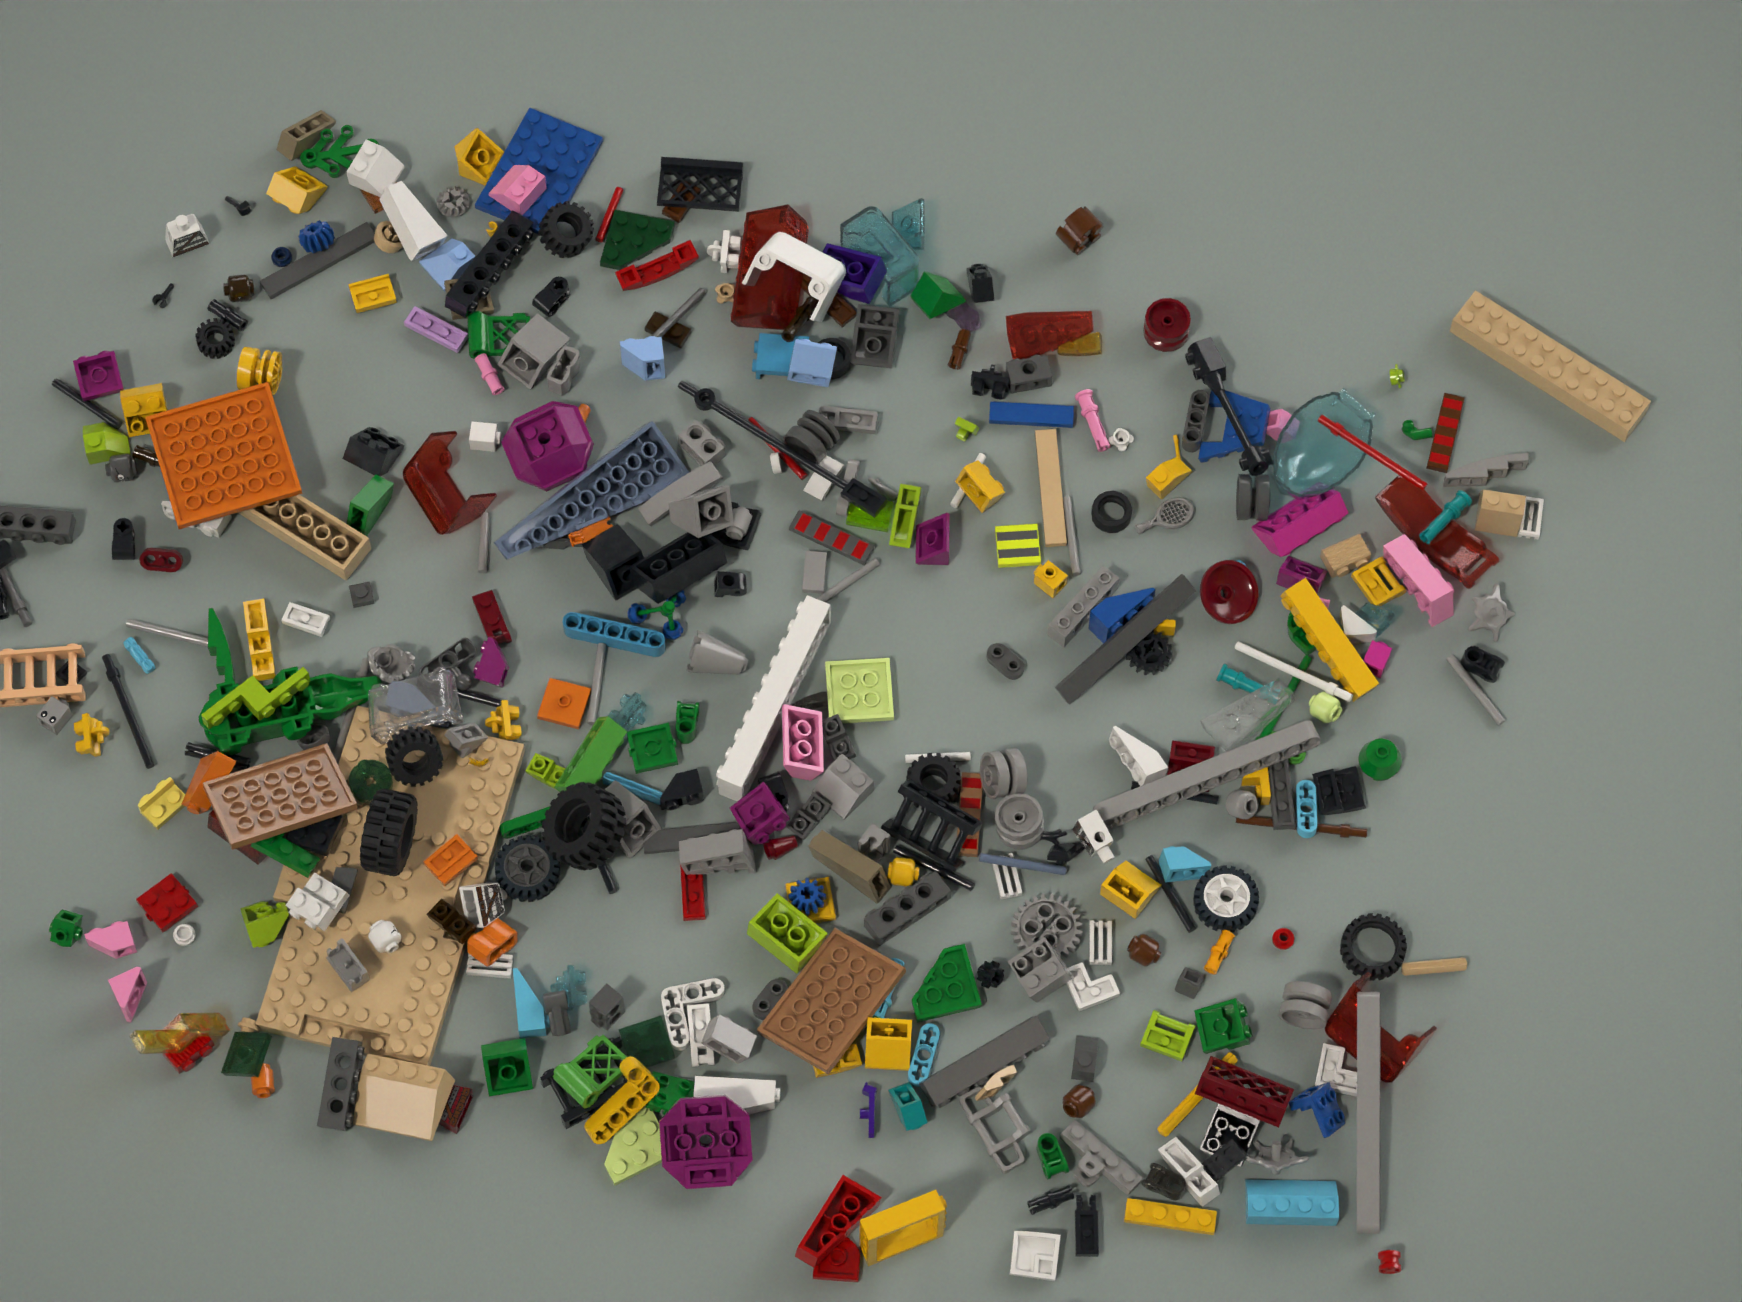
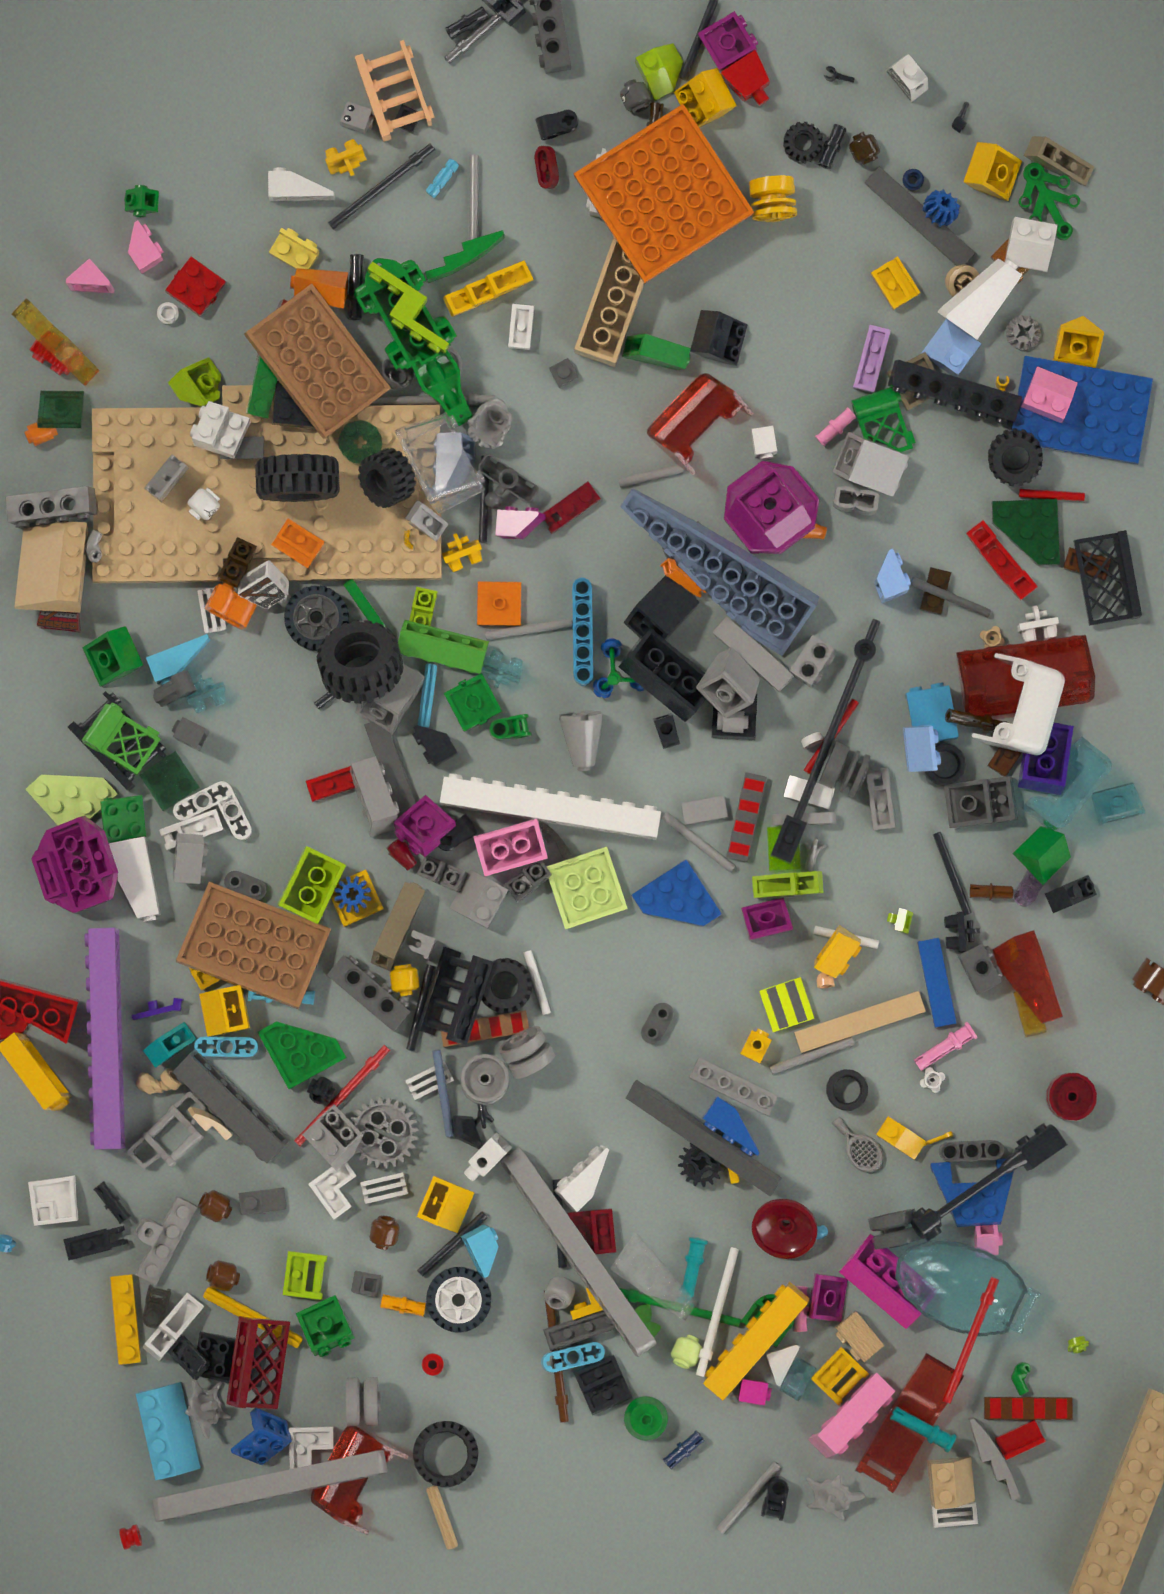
camera: 75 degrees right, 20 degrees up
tan plate [237,1017,260,1035] -> none
black piece [532,276,570,317] -> none
yellow beam [584,1057,660,1144] -> none
green piece [1036,1133,1069,1180] -> none
none -> light grey arm [85,529,103,562]
none -> medium lavender brick [85,928,125,1150]
none -> tan arm [136,1068,181,1095]
none -> reddish brown head [206,1260,240,1291]
none -> white slope [268,167,335,201]
none -> red bar [294,1045,391,1146]
none -> blue plate [631,859,722,926]
none -> dark blue pin [663,1430,705,1470]
none -> red torso [721,50,770,106]
none -> light nougat hinge [816,972,835,989]
none -> black bar [933,831,972,916]
none -> red panel [995,1420,1046,1460]

